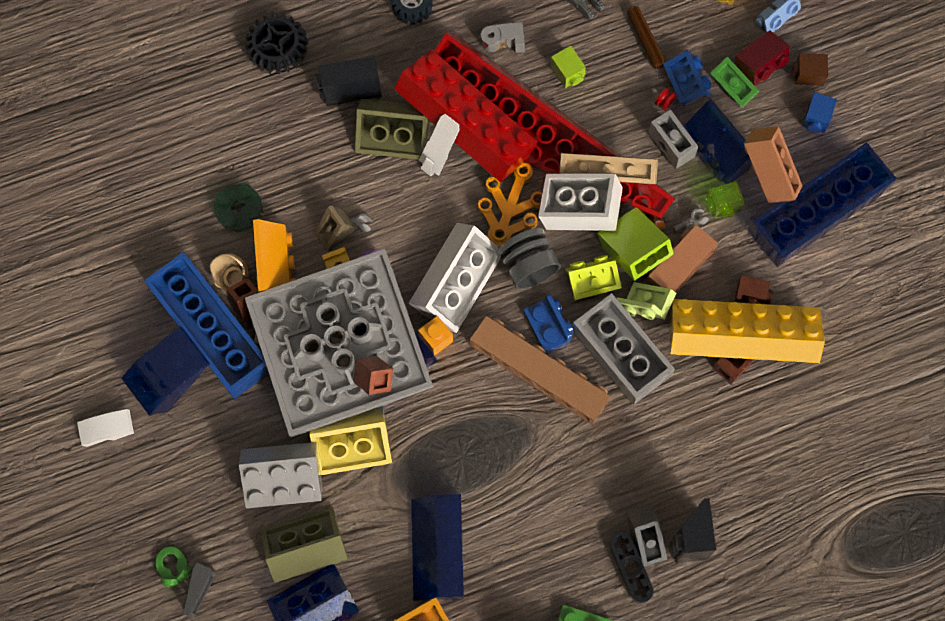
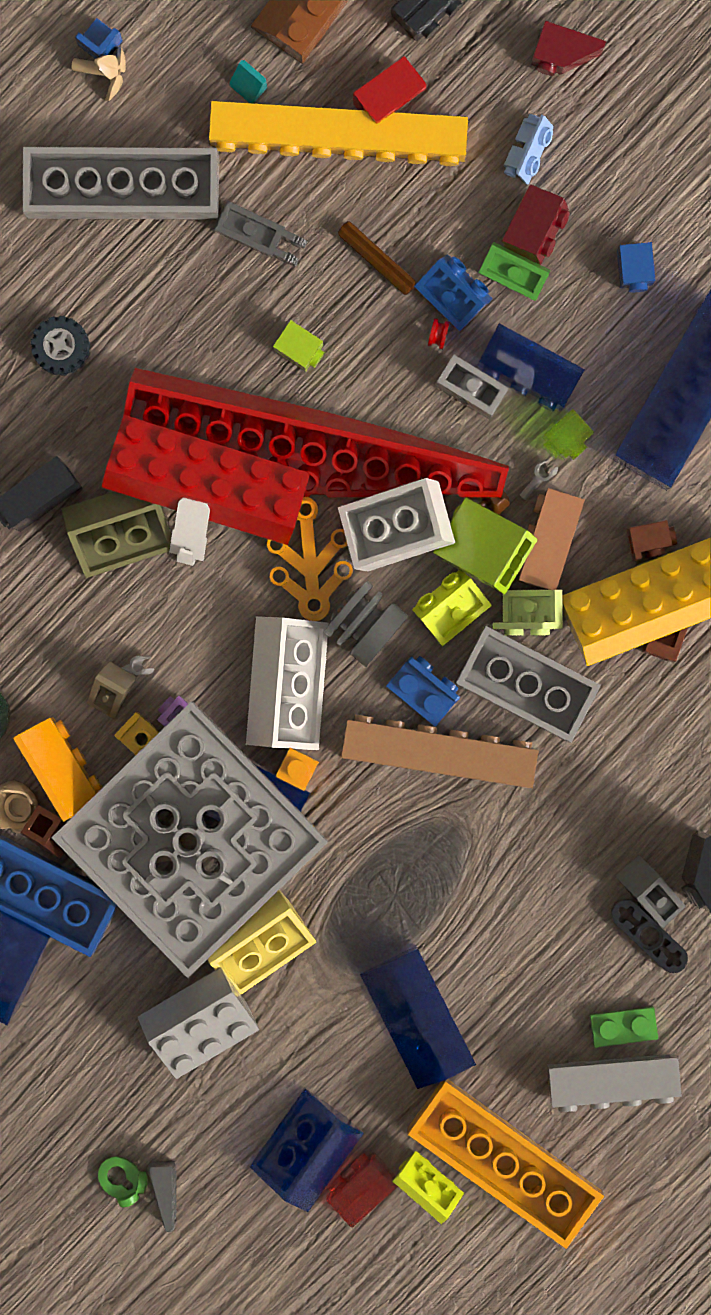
camera: 30 degrees left, 15 degrees up
olive slope [261,507,348,583] -> none
copper panel [354,357,393,395] -> none
light grey leg [481,22,525,53] -> none
tan plate [560,153,658,184] -> none
nougat brick [744,126,802,203] -> none
reddish brown brick [791,53,828,86] -> none

